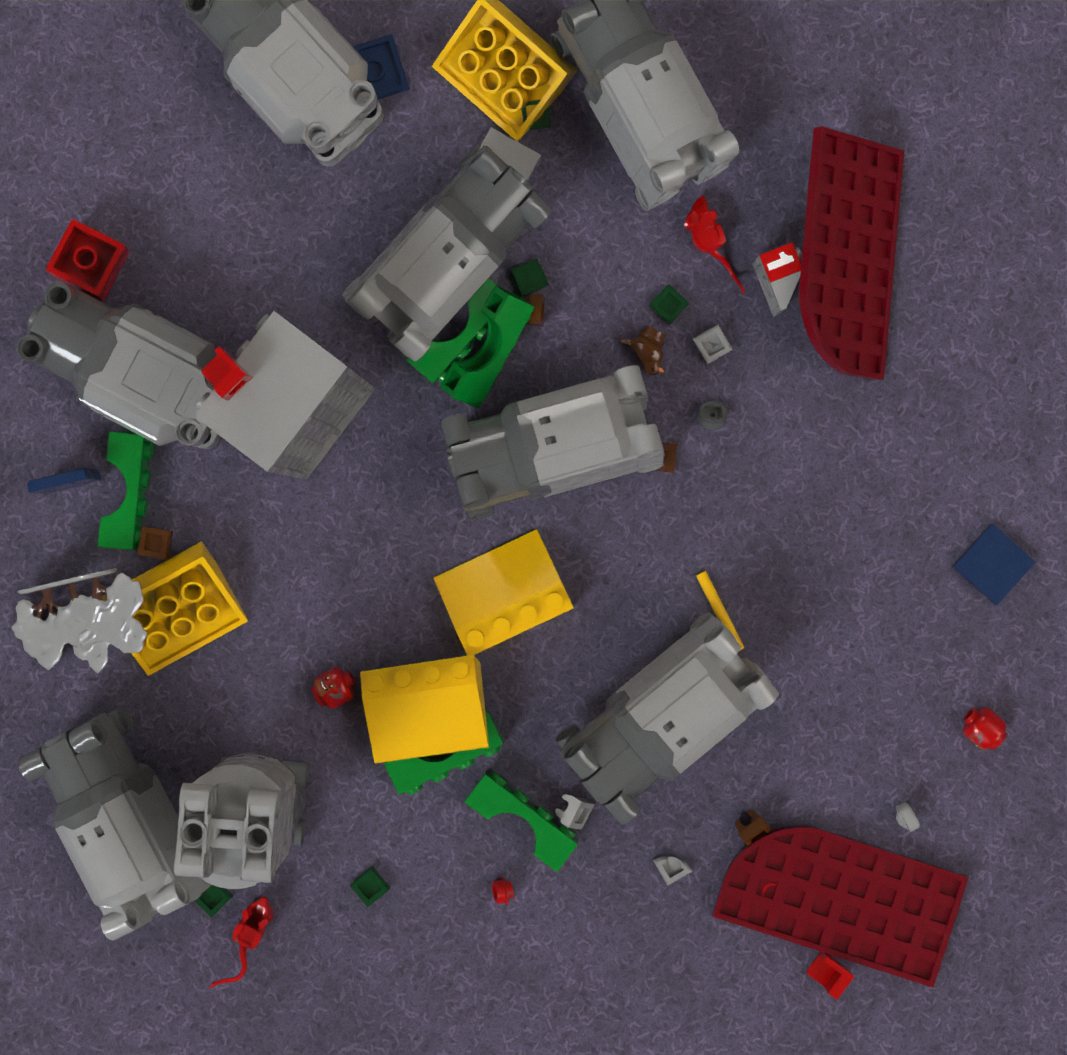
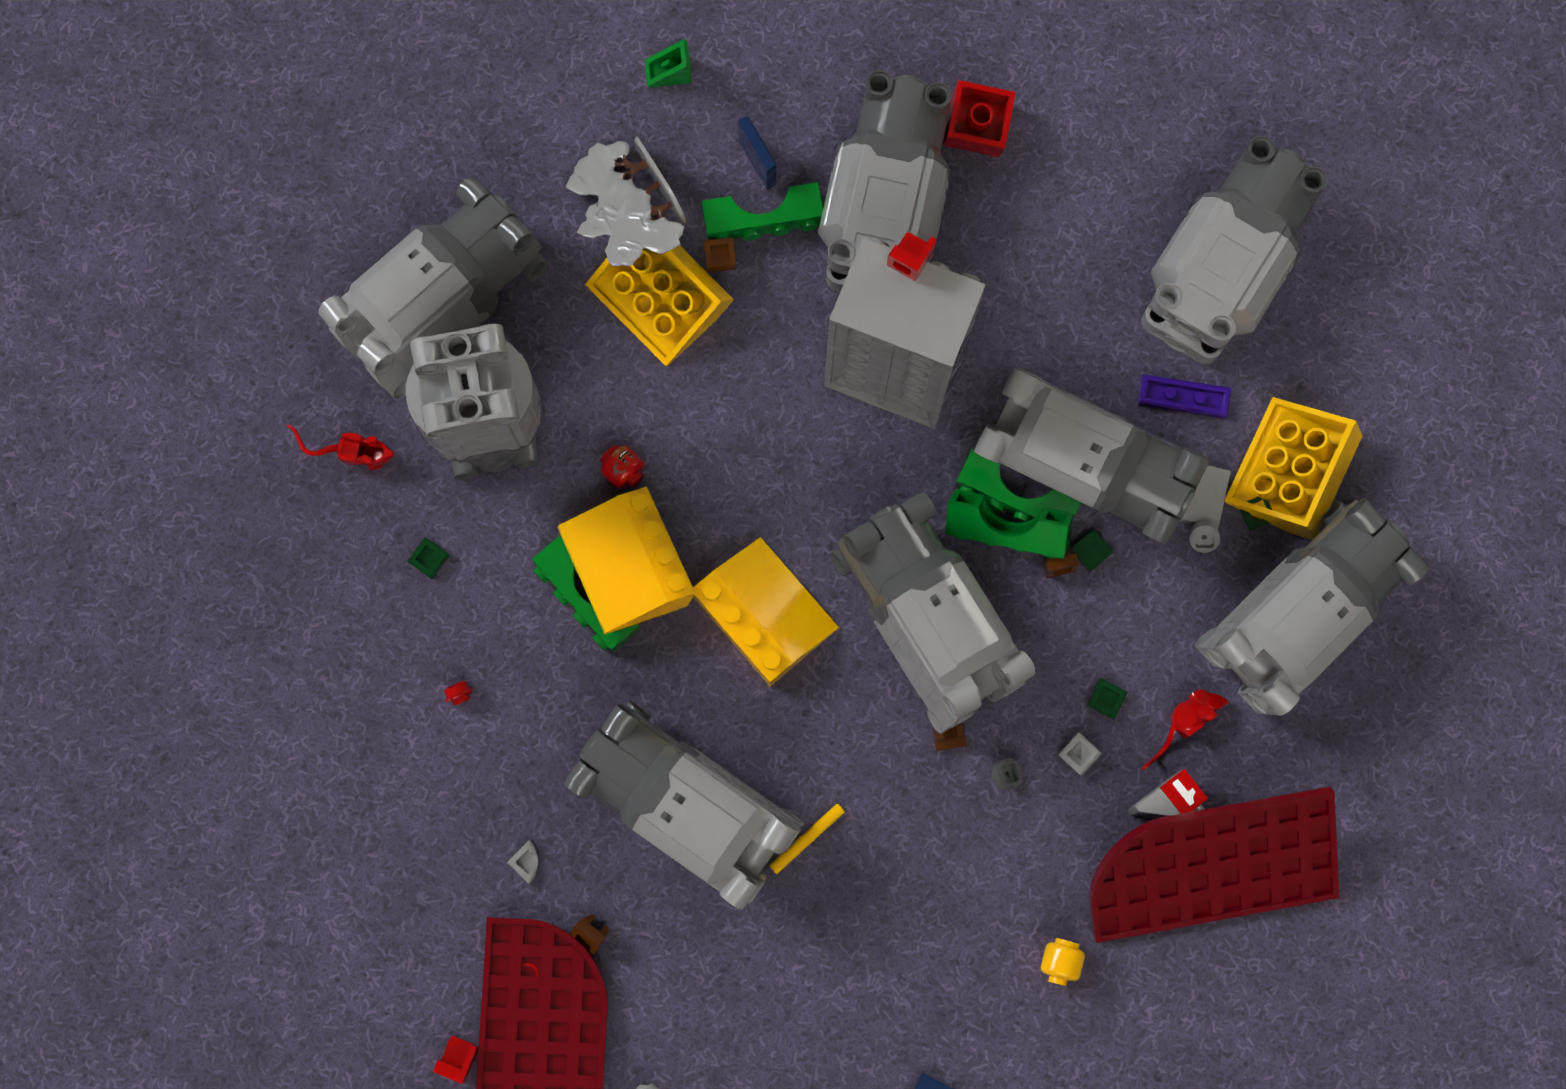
camera: 75 degrees right, 10 degrees down
dark green tile [194,885,233,918] -> none
dark blue tile [352,34,410,100] -> none
green arch [464,771,578,872] -> none
light grey tile [555,794,595,830] -> none
reddish brown animal [619,325,666,375] -> none
none -> yellow head [1040,938,1085,986]
none -> dark purple tile [1137,374,1231,419]
none -> light grey tile [1189,521,1220,553]

